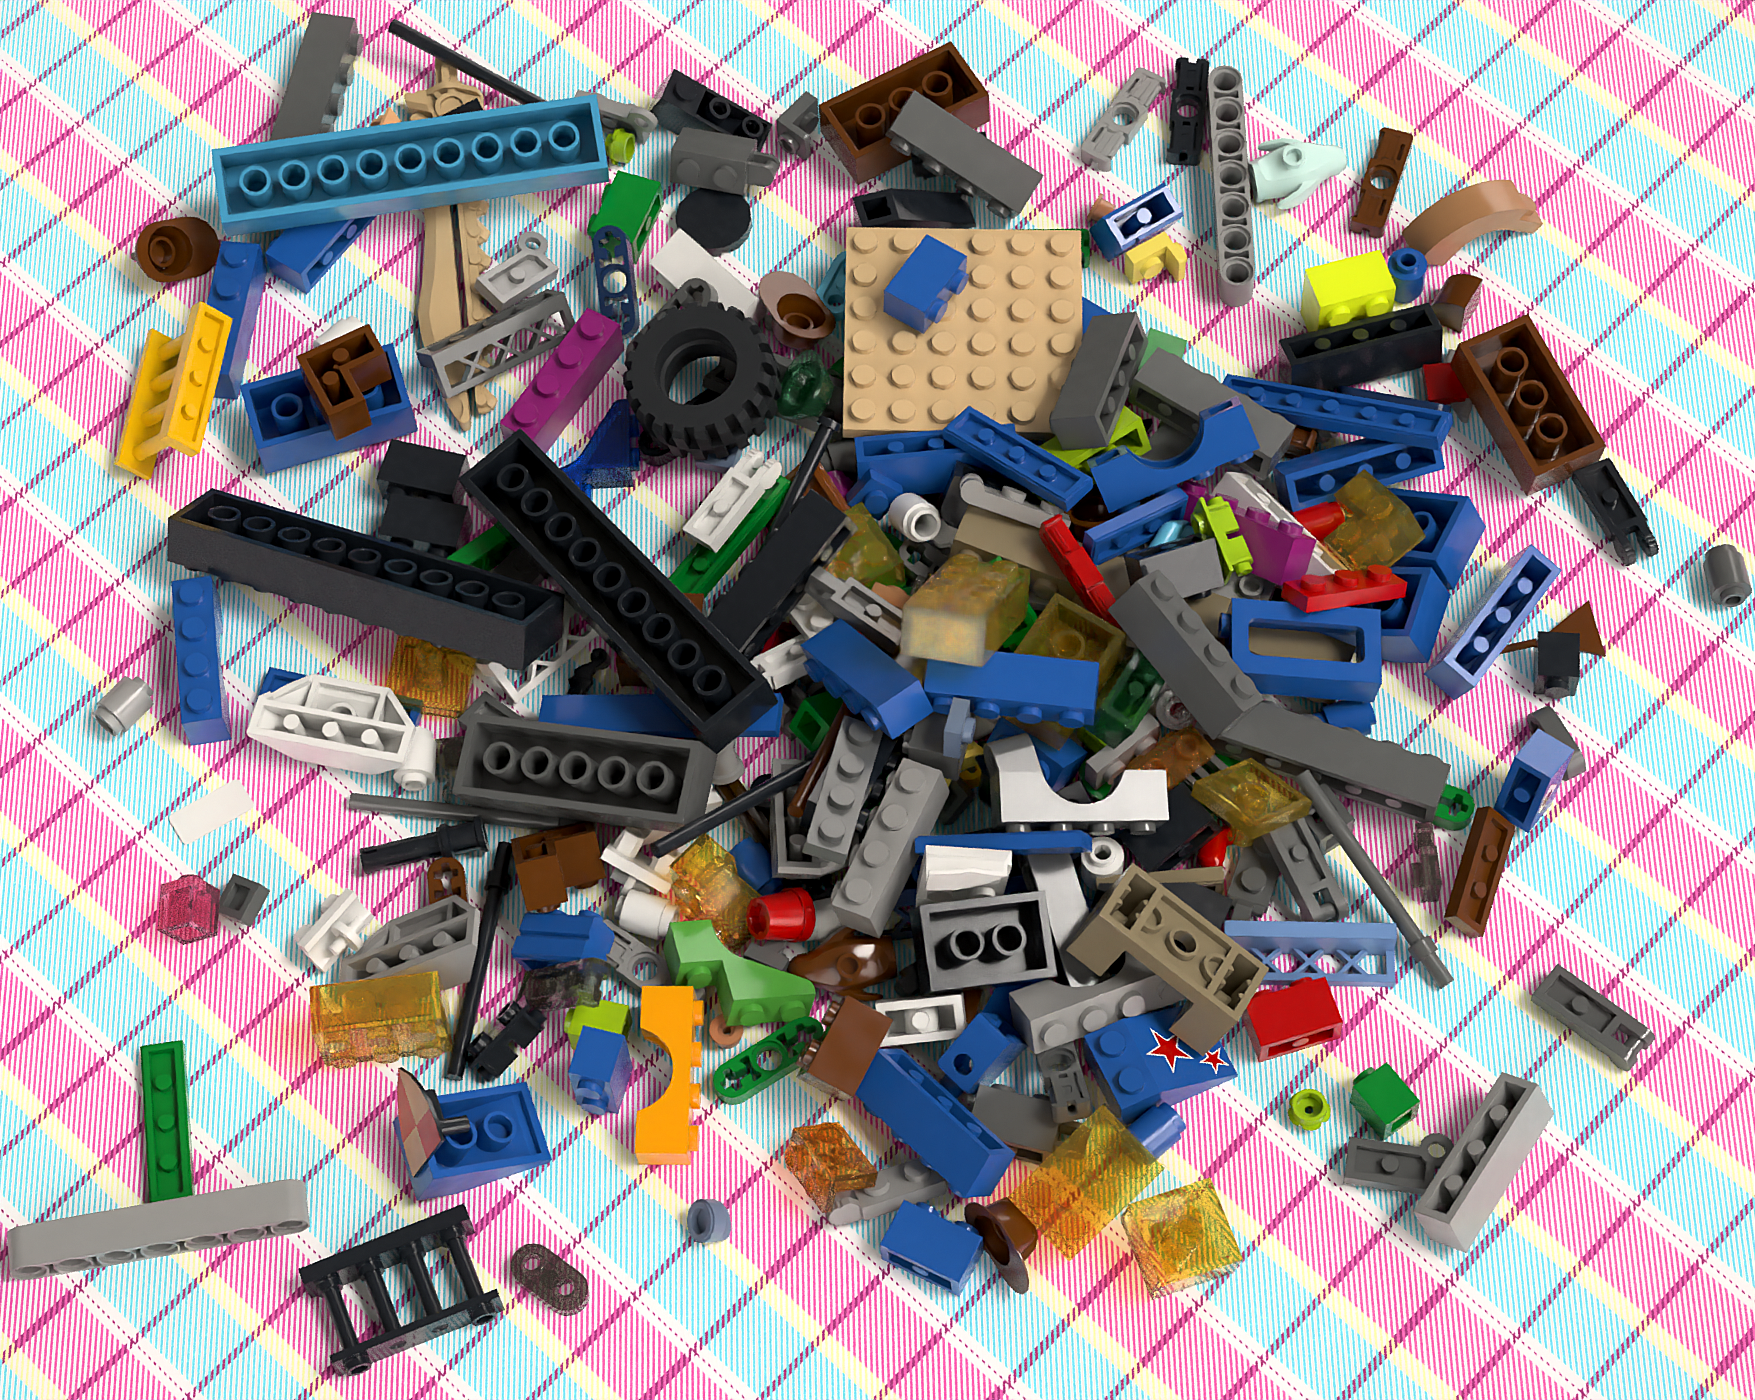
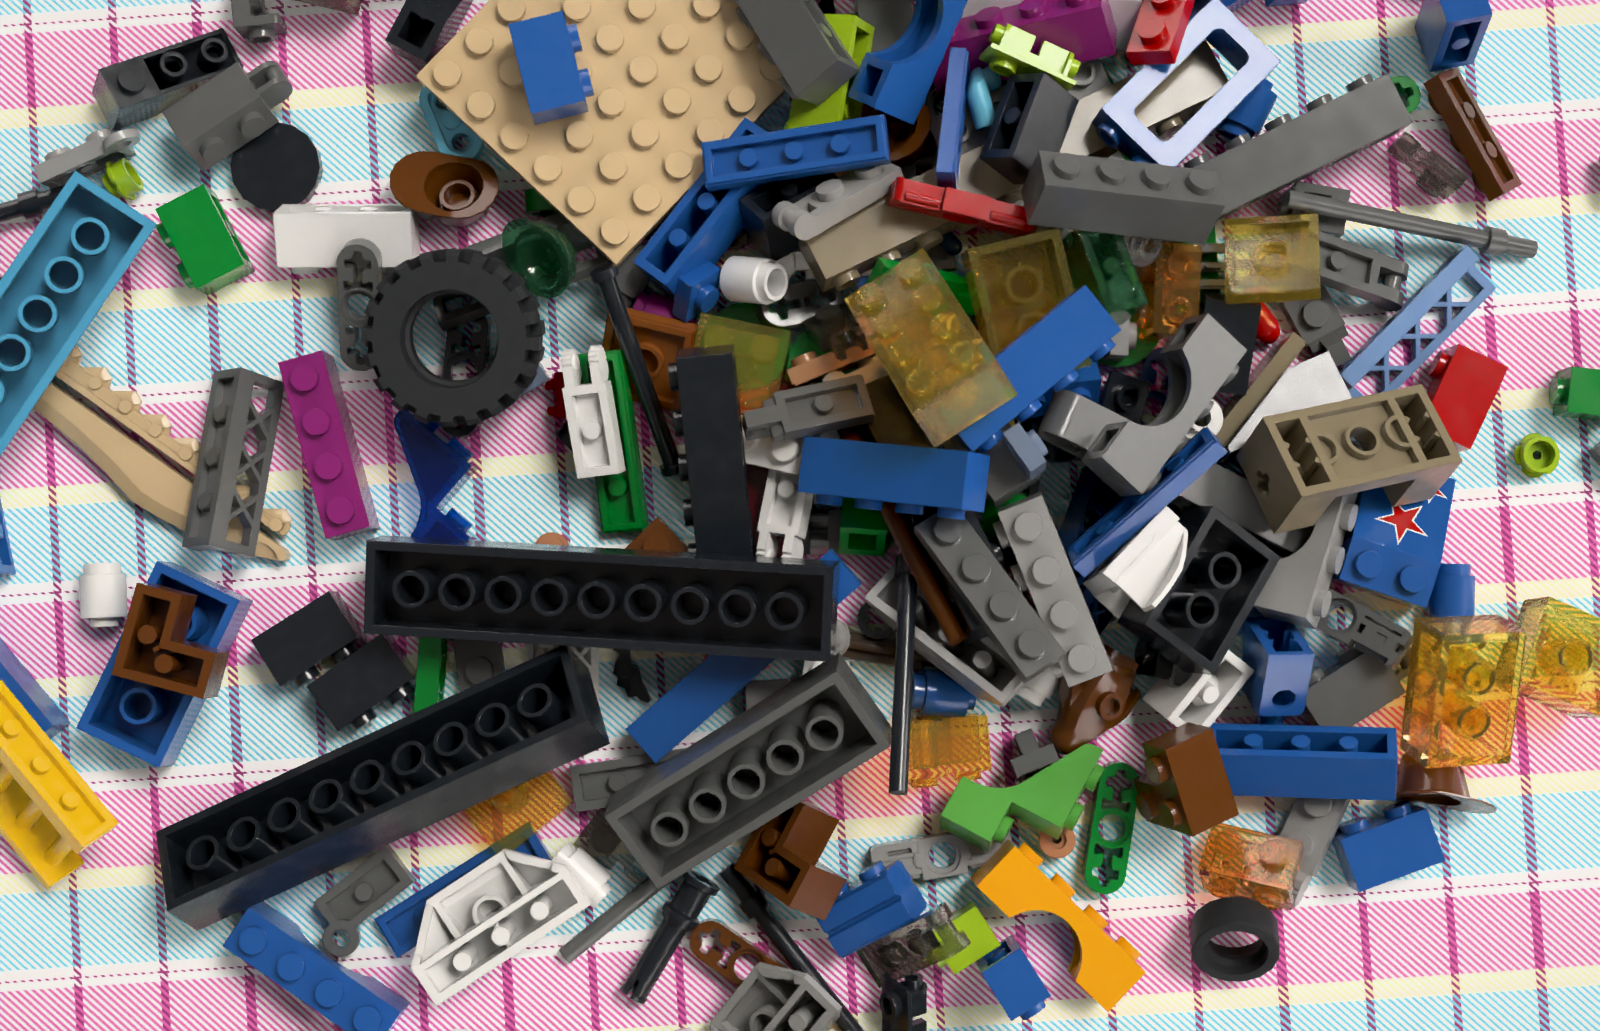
camera: 45 degrees left, 25 degrees up
light grey hinge [474,231,559,312] -> none
dark blue beam [592,225,640,339] -> none
white hips [600,827,681,897] -> none
white brick [614,889,680,940] -> none
sand blue tile [687,1199,731,1243] -> none
red piece [746,887,816,943] -> none
none -> dark grey hinge [313,844,416,957]
none -> black tyre [1191,897,1280,981]

